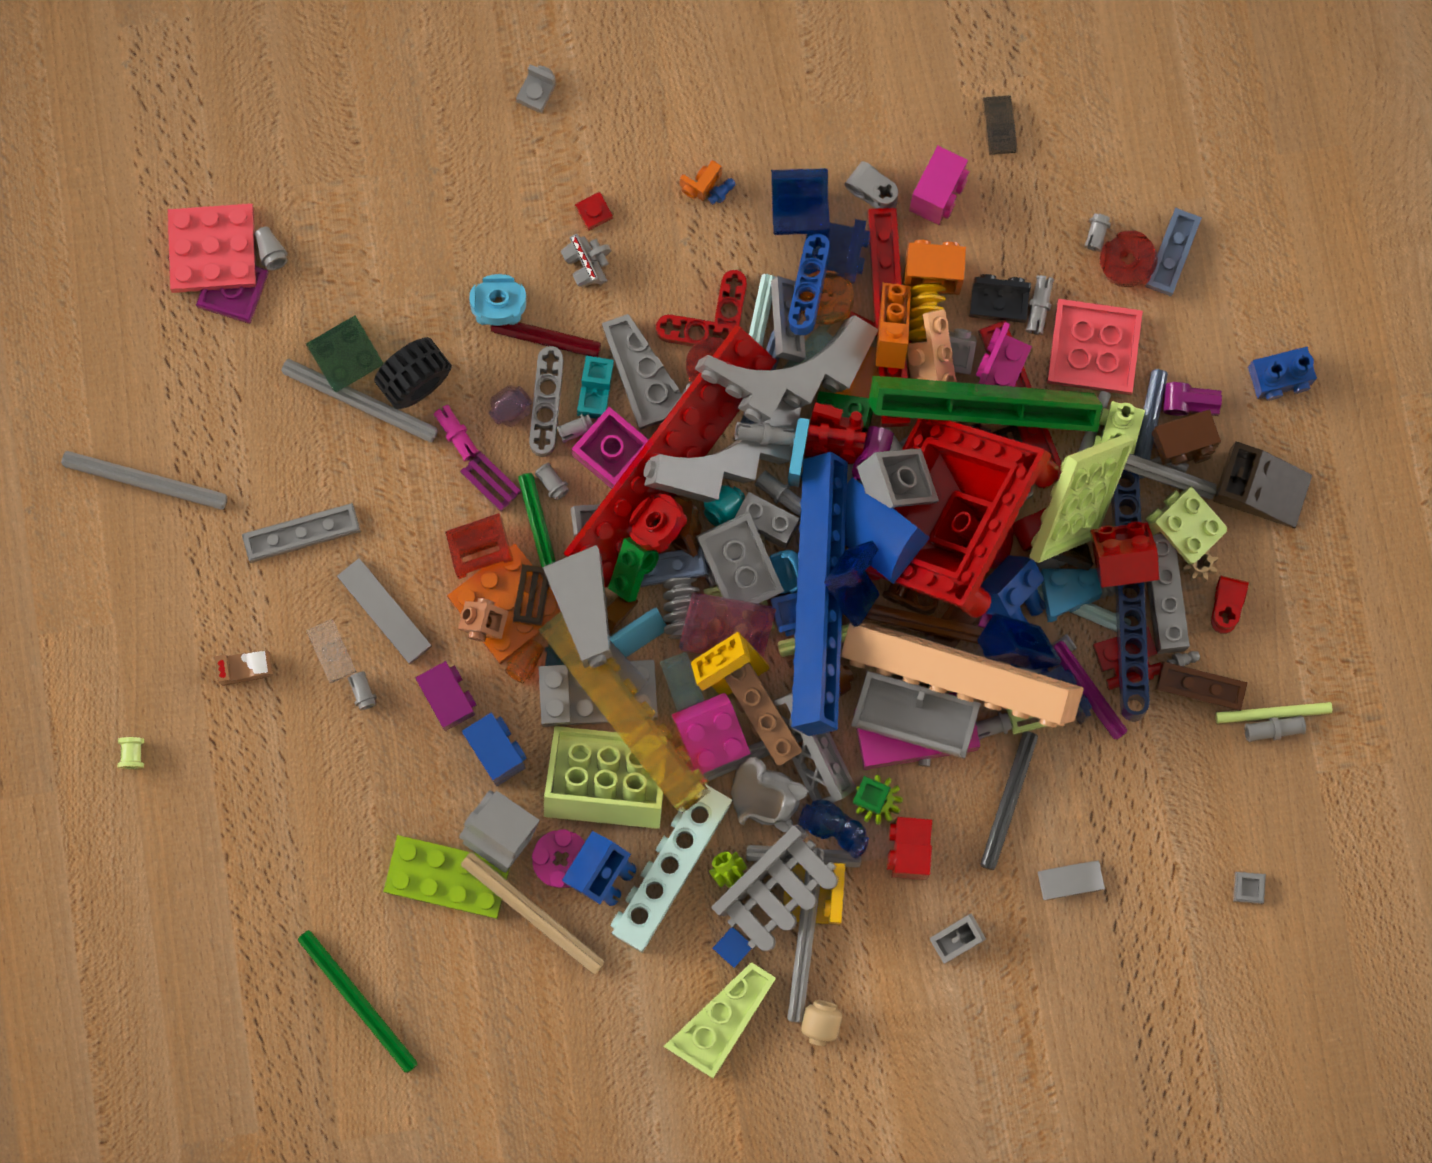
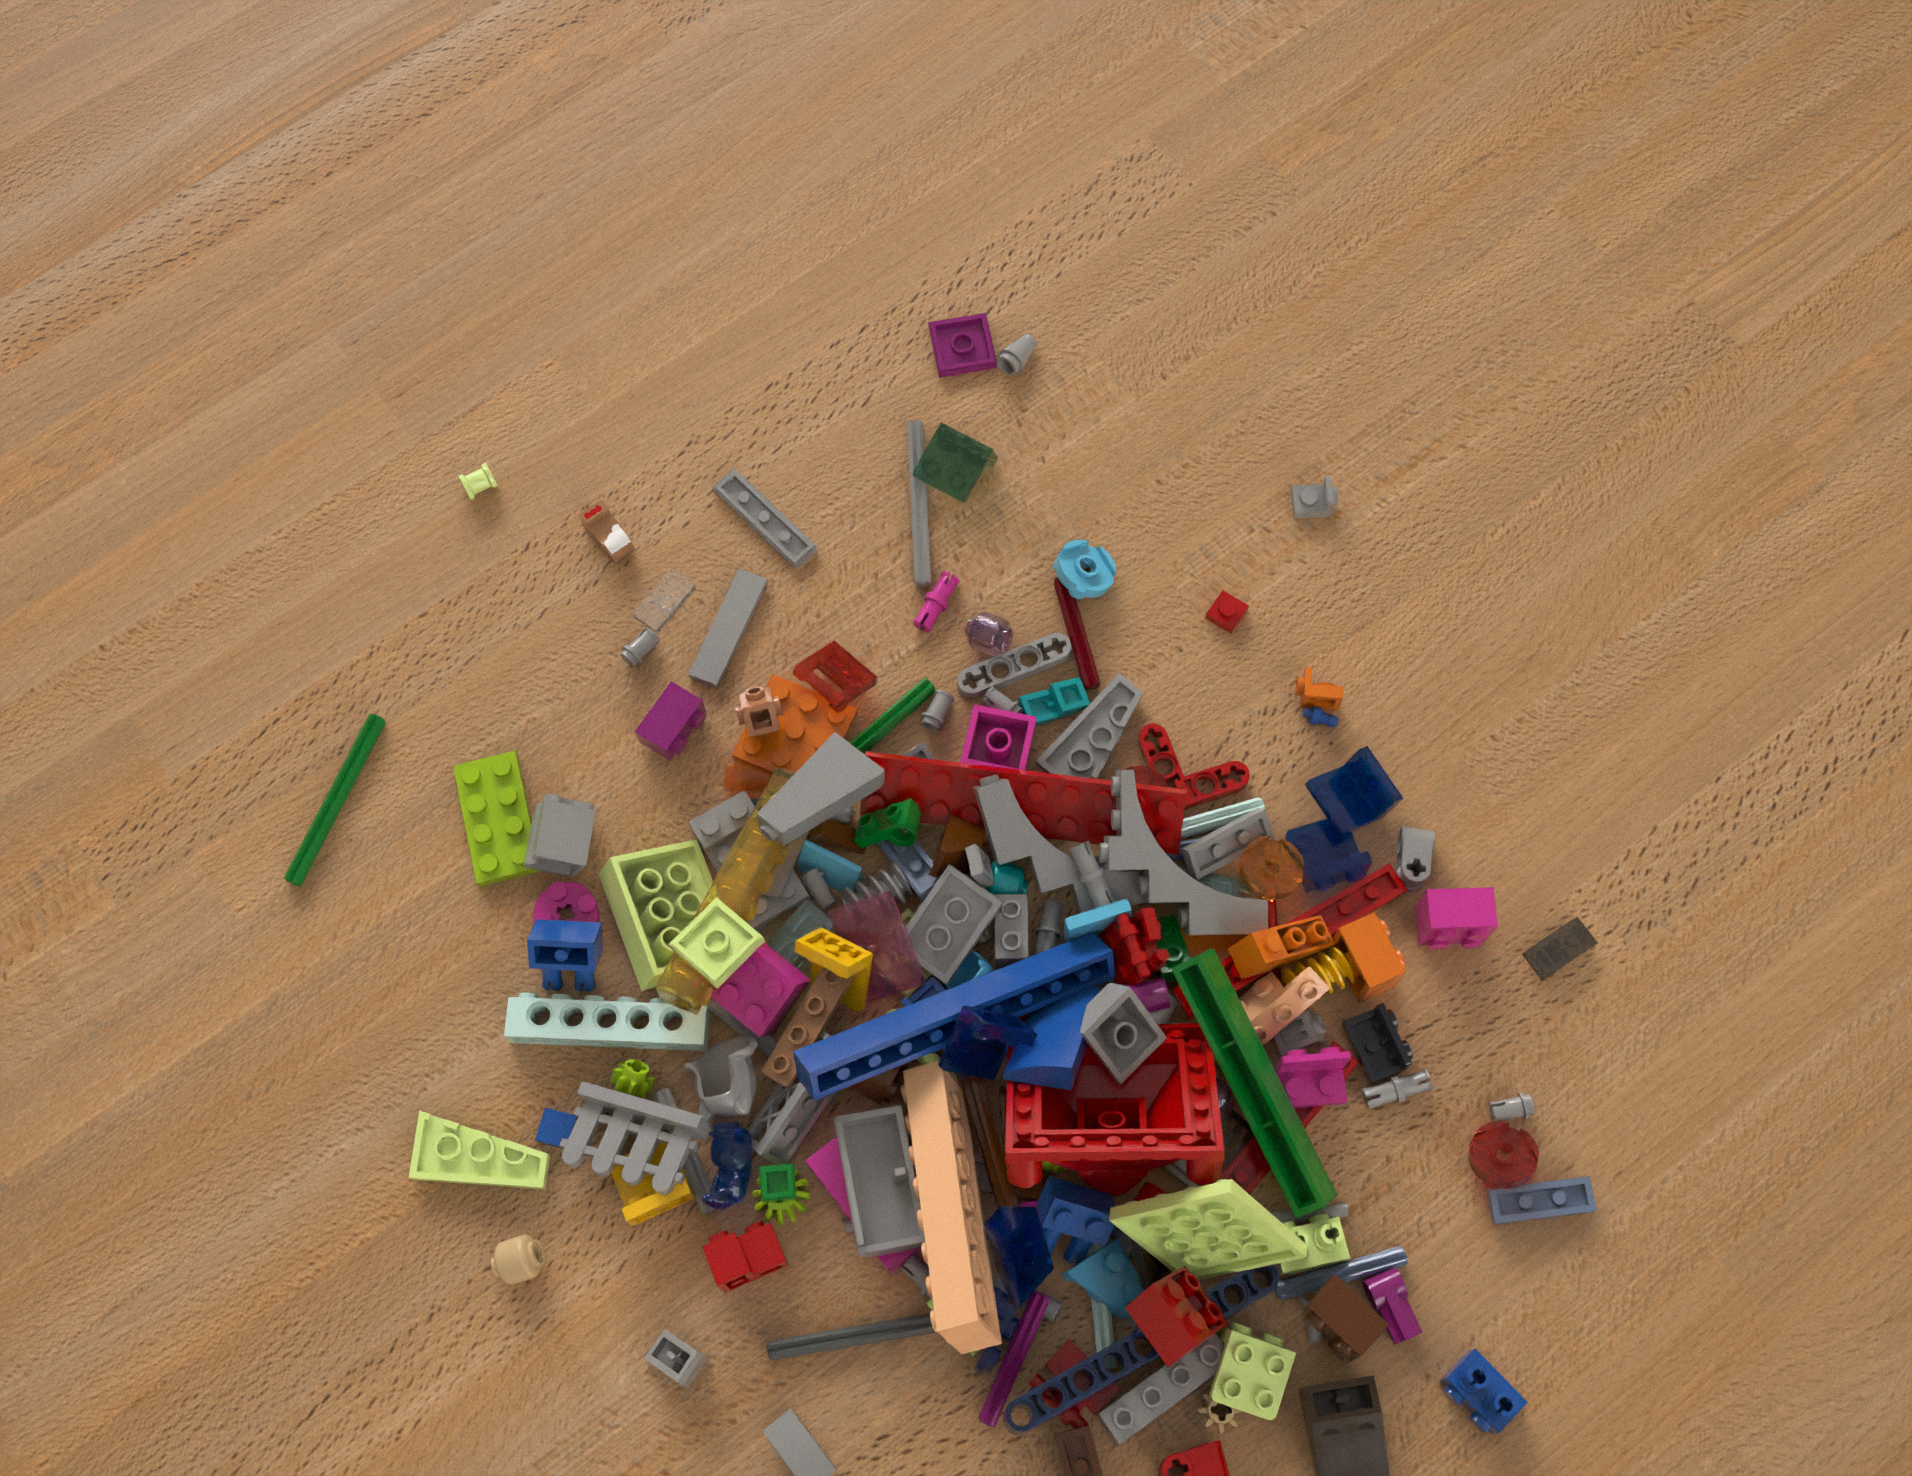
camera: 65 degrees right, 10 degrees down
light grey axle [61,451,227,510] -> none
coral plate [168,204,257,293] -> none
black tyre [374,337,452,410] -> none
magenta tile [460,451,521,512] -> none
tan axle [461,853,604,974] -> none
blue brick [462,712,527,787] -> none
dark brown tile [513,564,549,627] -> none
light grey hips [561,234,611,287] -> none
red plate [629,494,687,552] -> none
light grey axle [787,847,824,1023] -> none
blue beam [788,234,830,336] -> none
coral plate [1047,299,1143,395] -> none
light grey axle [1123,454,1217,499] -> none
light grey piece [1167,651,1200,667] -> none
none -> yellowish green tile [669,897,765,989]
none -> light grey pin [801,868,838,911]
none -> light grey tile [965,844,995,888]

